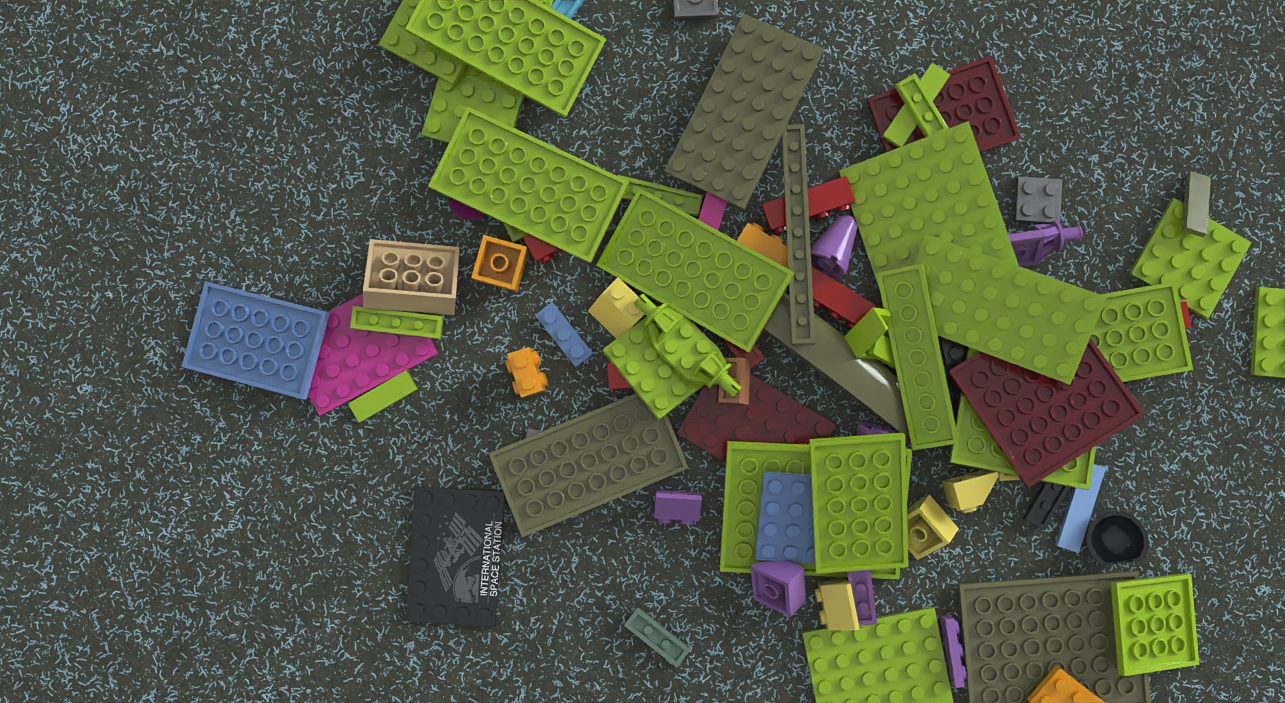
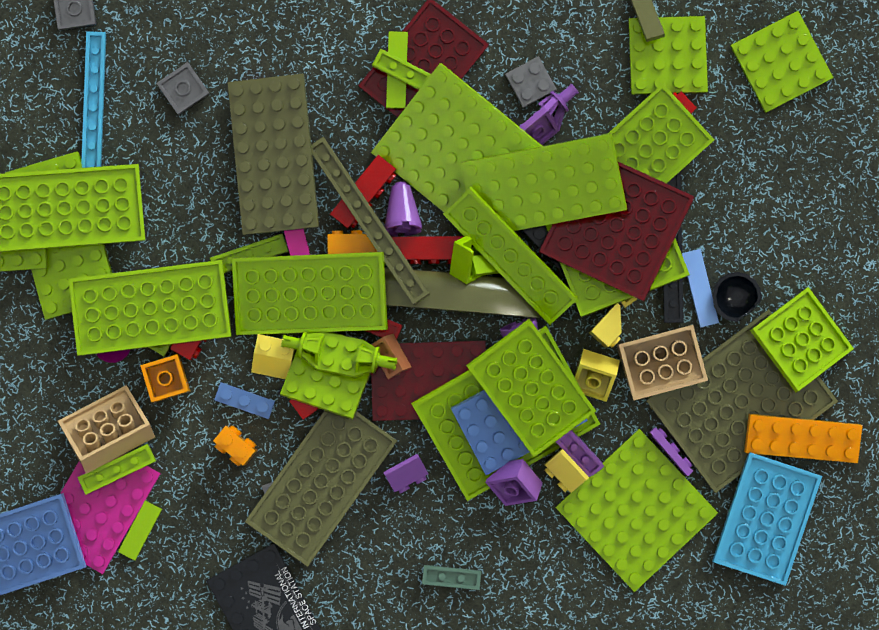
camera: 40 degrees left, 0 degrees up
none -> tan slope [617,325,708,401]

